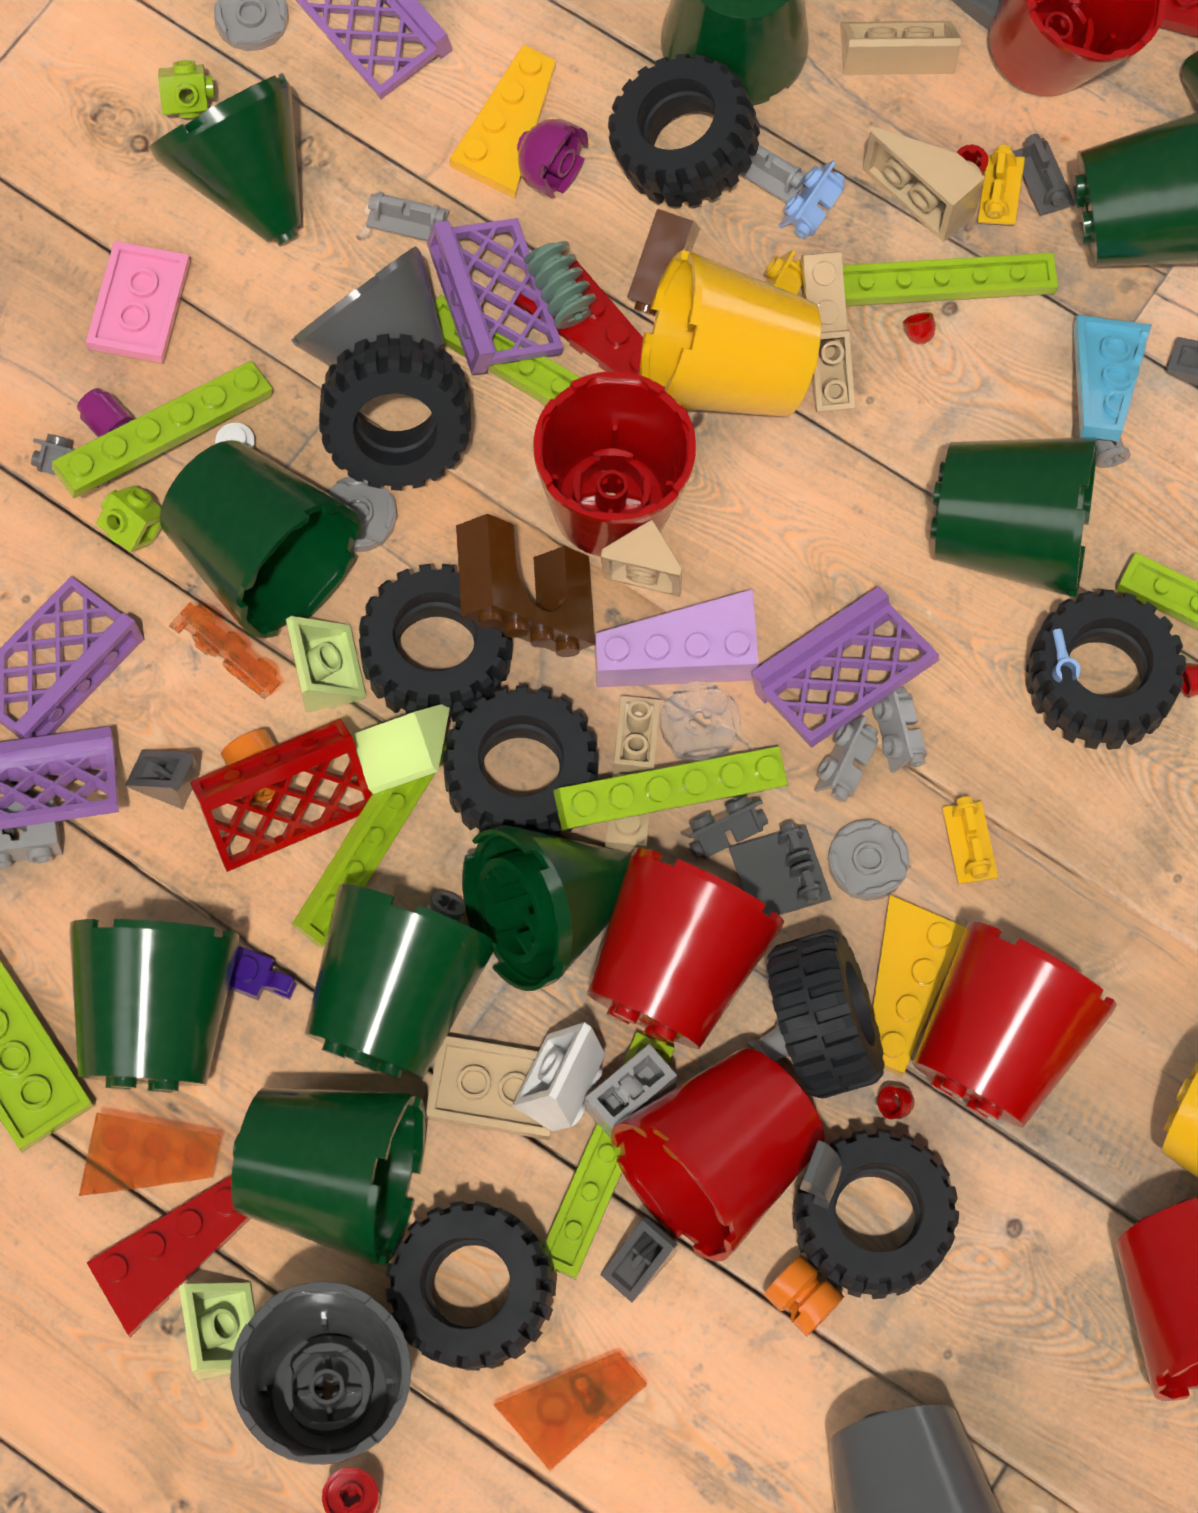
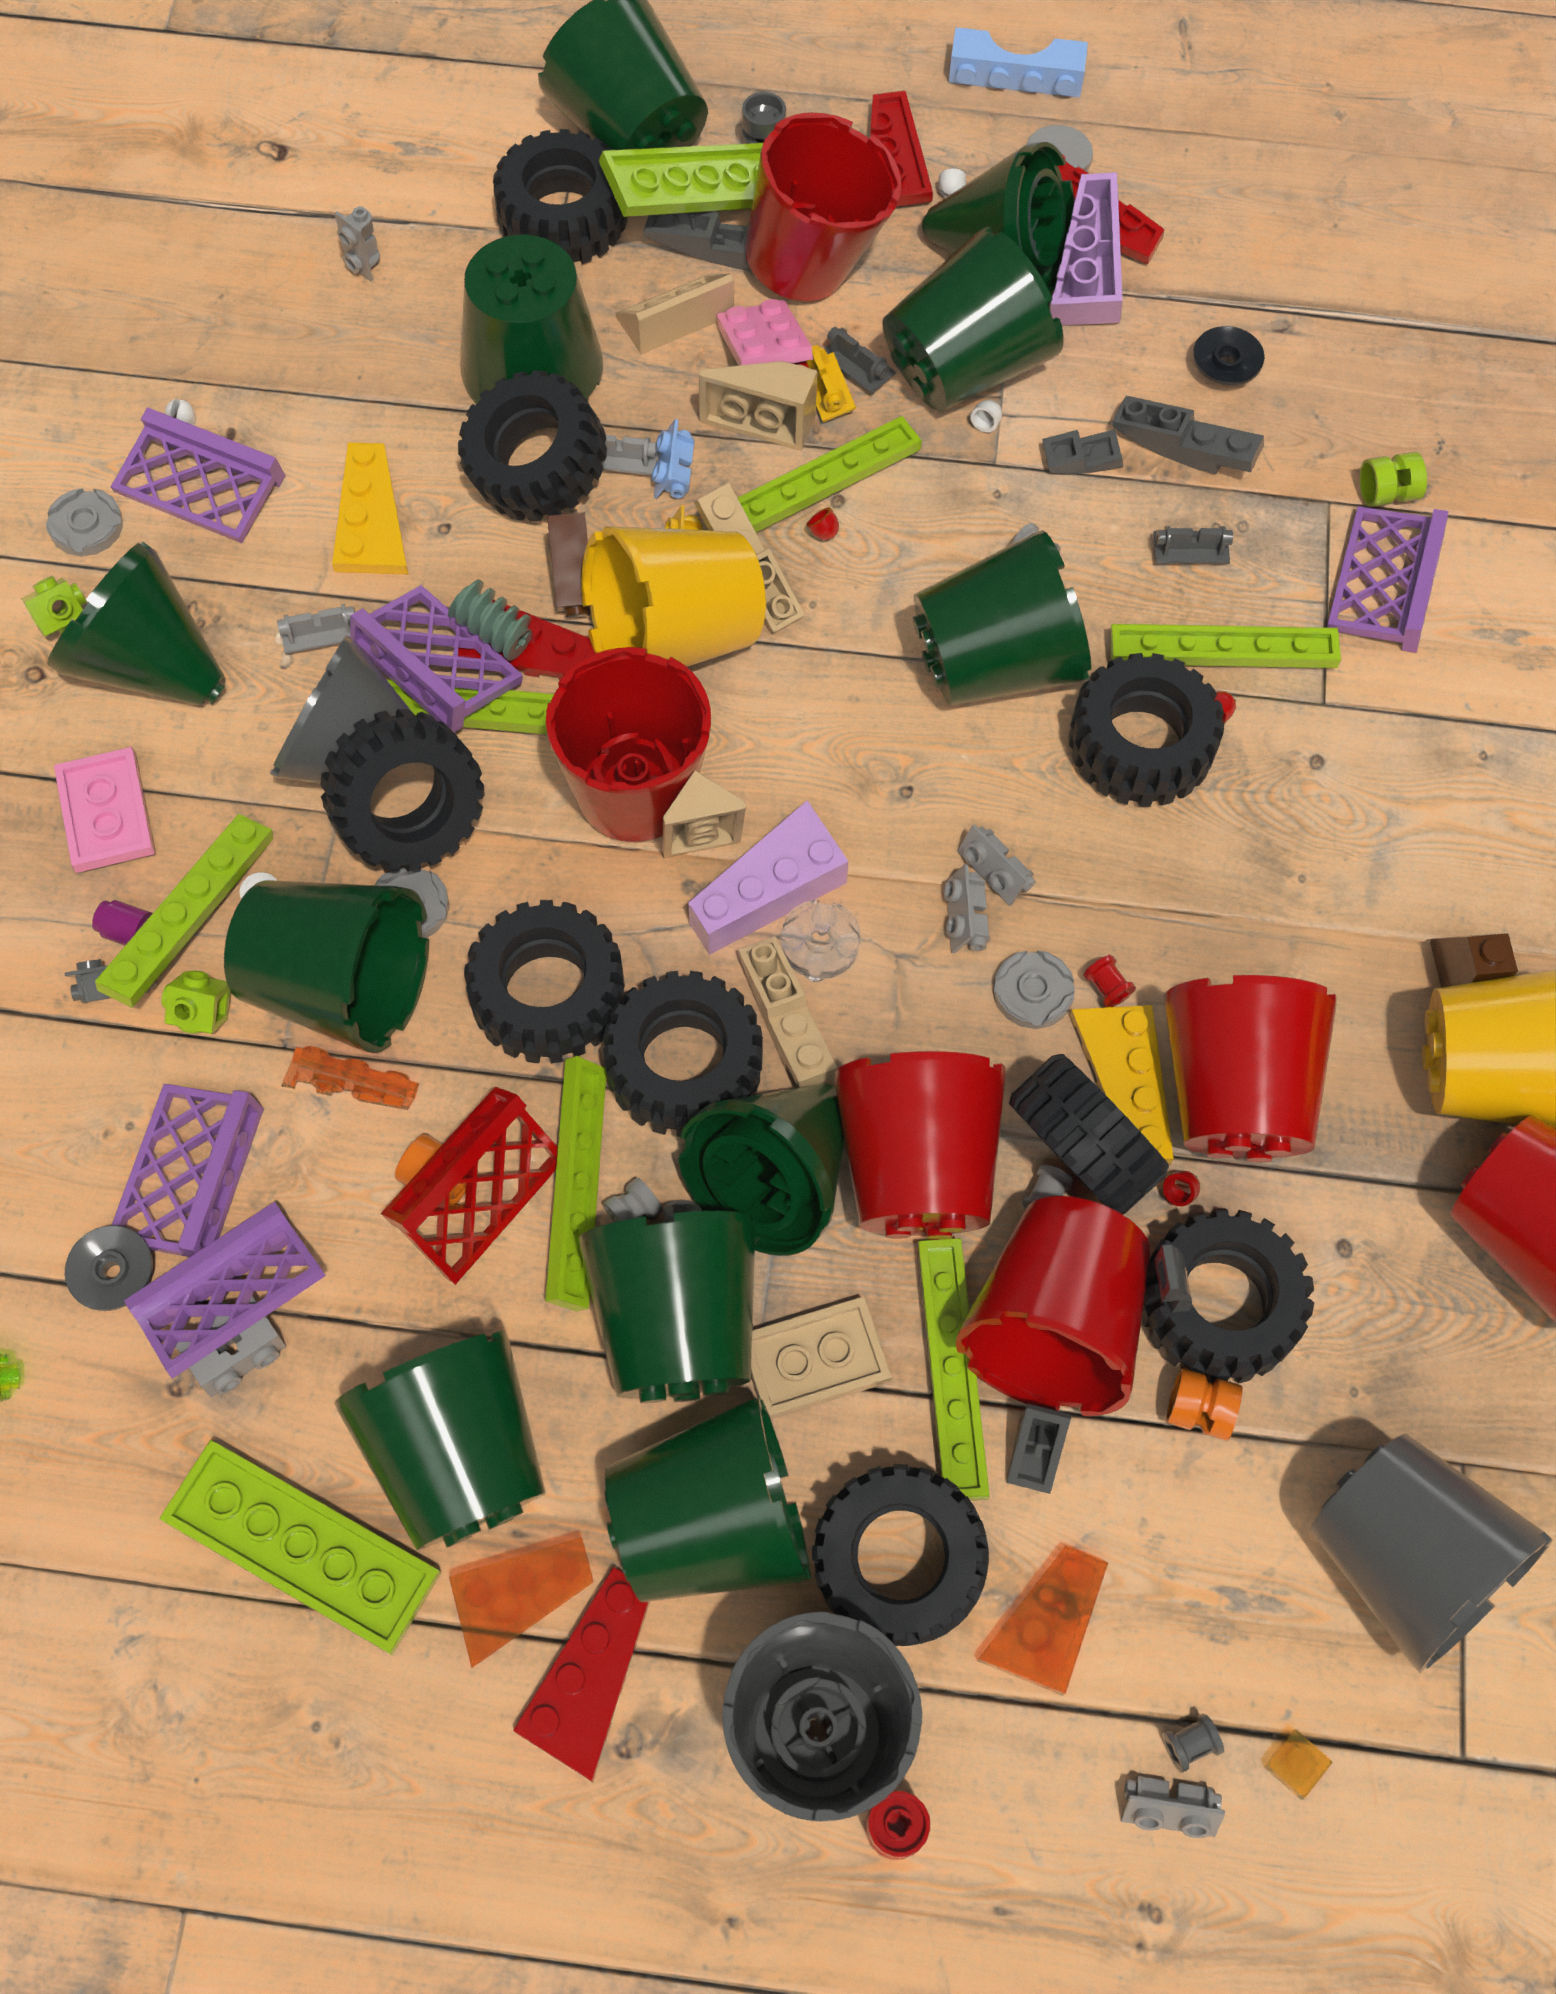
camera: 25 degrees left, 5 degrees down
dark grey slope [125,750,200,810] -> none
yellowish green slope [179,1282,255,1380] -> none
dark purple plate [229,946,297,1001] -> none
yellowish green slope [286,616,366,712] -> none
yellowish green slope [351,704,450,794] -> none
reddish brown arch [456,514,595,657] -> none
white slope [513,1022,606,1132] -> none
magenta cylinder [517,118,588,198] -> none
lime plate [553,746,788,831] -> none
light grey brick [585,1044,677,1139] -> none
dark grey hinge [680,794,768,859] -> none
dark grey hinge [729,822,832,917] -> none
medium lavender fence [751,586,939,748] -> none
yellow hinge [942,796,998,885] -> none
light blue hand [1052,629,1080,683] -> none
medium azure wing [1073,315,1152,441] -> none
none -> light grey wheel [603,1178,663,1222]
none -> bright pink plate [716,299,812,366]
none -> white hinge [971,399,1002,432]
none -> red bush [1083,955,1136,1007]

